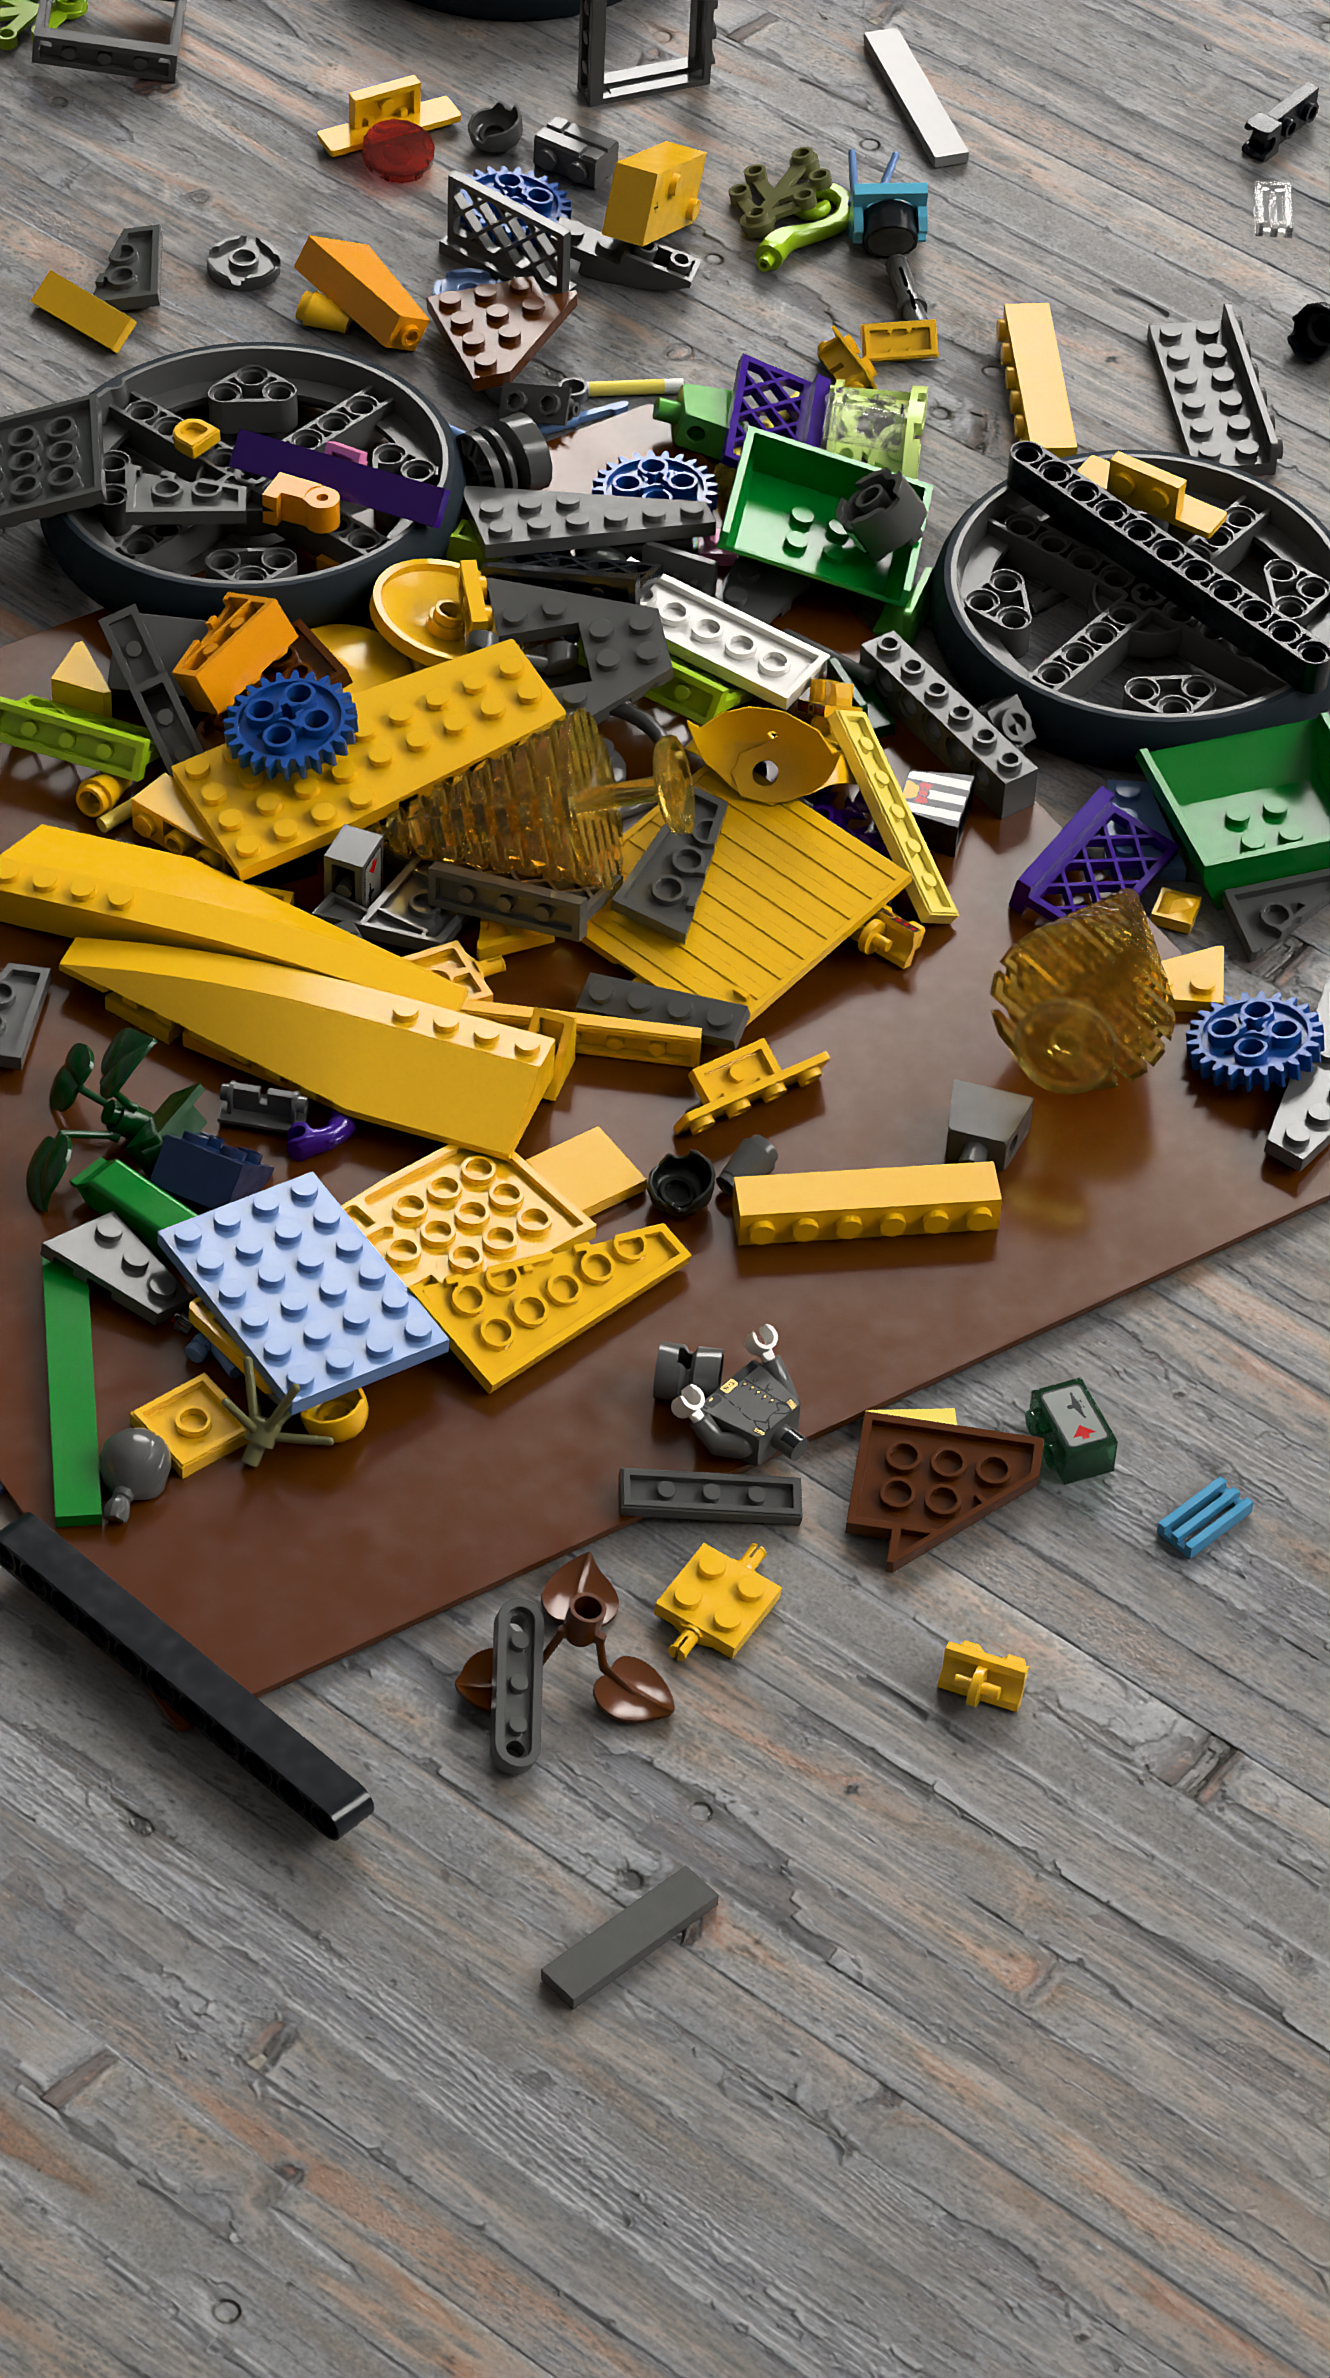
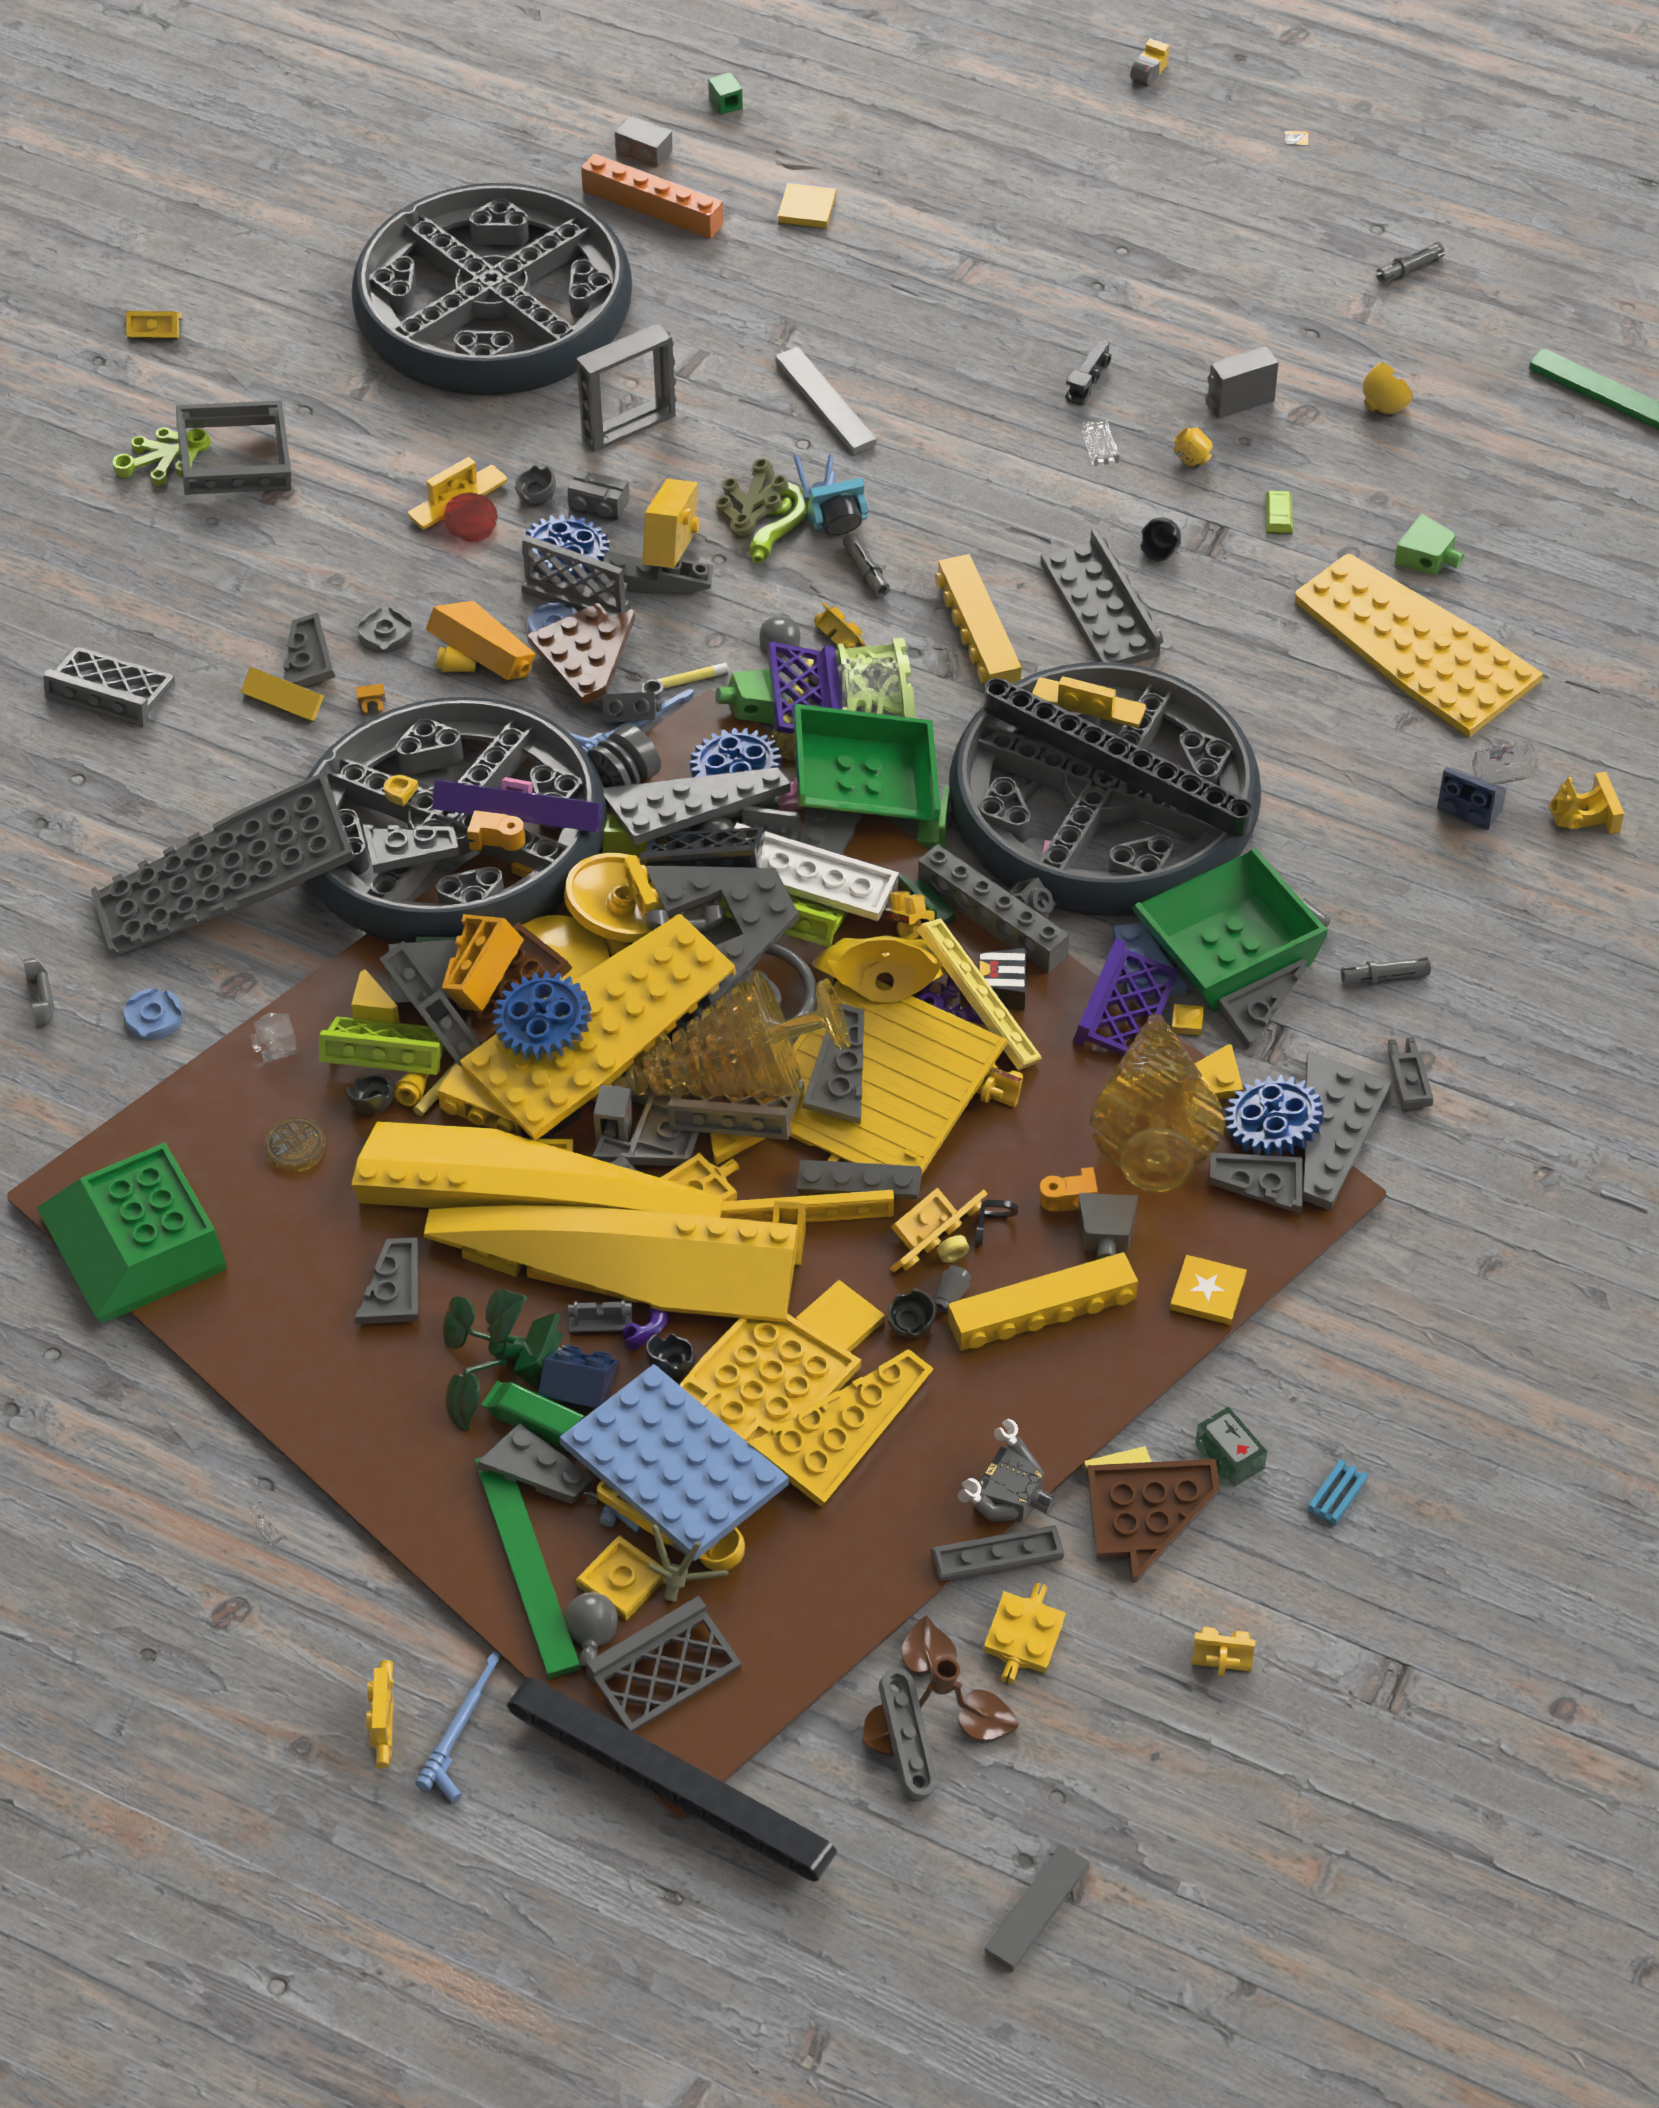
camera: 10 degrees left, 5 degrees up
dark grey wheel [653,1341,724,1401] -> none
dark grey bar [782,628,876,685] -> none
dark grey brick [836,468,927,562] -> none
yellow plate [860,319,939,363] -> none
none -> pearl dark grey hair [346,1074,395,1115]
none -> light orange tile [356,684,386,715]
none -> dark grey fence [585,1596,742,1732]
none -> black hair [646,1333,695,1378]
none -> dark grey hair [759,616,801,657]
none -> light yellow tile [937,1235,969,1263]
none -> black piece [975,1200,1019,1246]
none -> light orange leg [1040,1167,1098,1212]
none -> yellow tile [1170,1255,1247,1325]
none -> dark grey wing [1209,1152,1302,1214]

